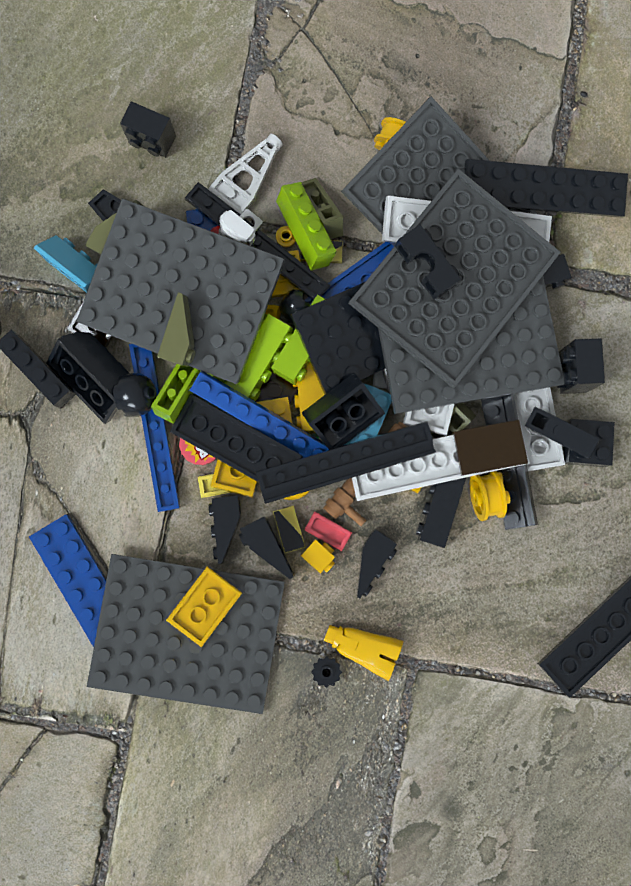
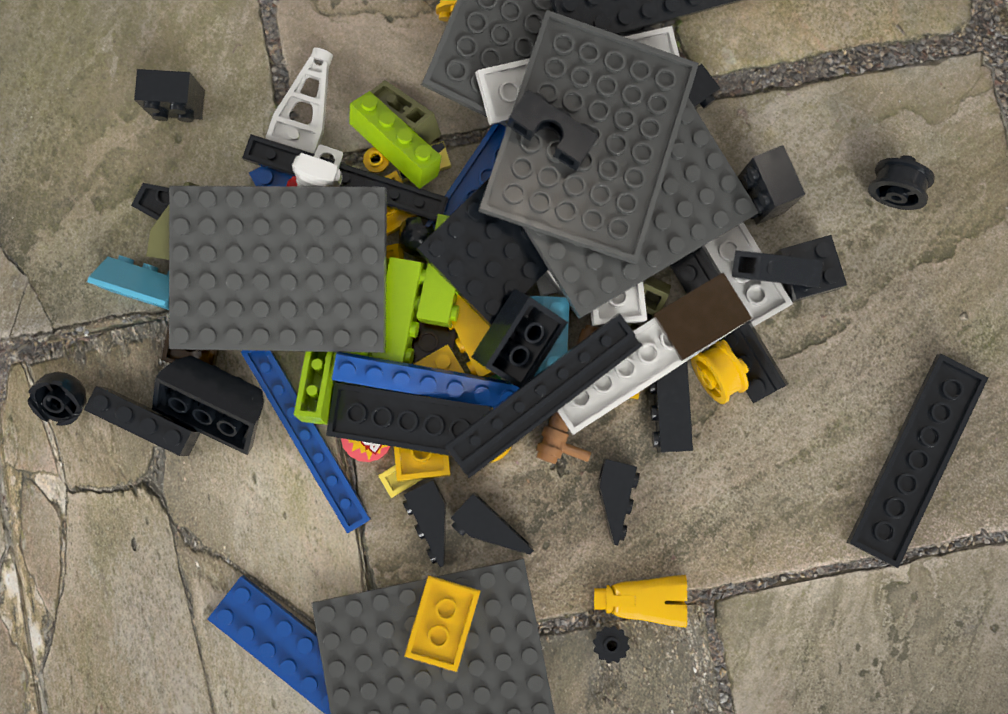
camera: 20 degrees left, 0 degrees up
black cylinder [113,373,157,418] -> none
olive slope [157,292,195,367] -> none
black tile [273,506,305,553] -> none
yellow brick [301,539,335,574] -> none
coral tile [304,512,352,551] -> none

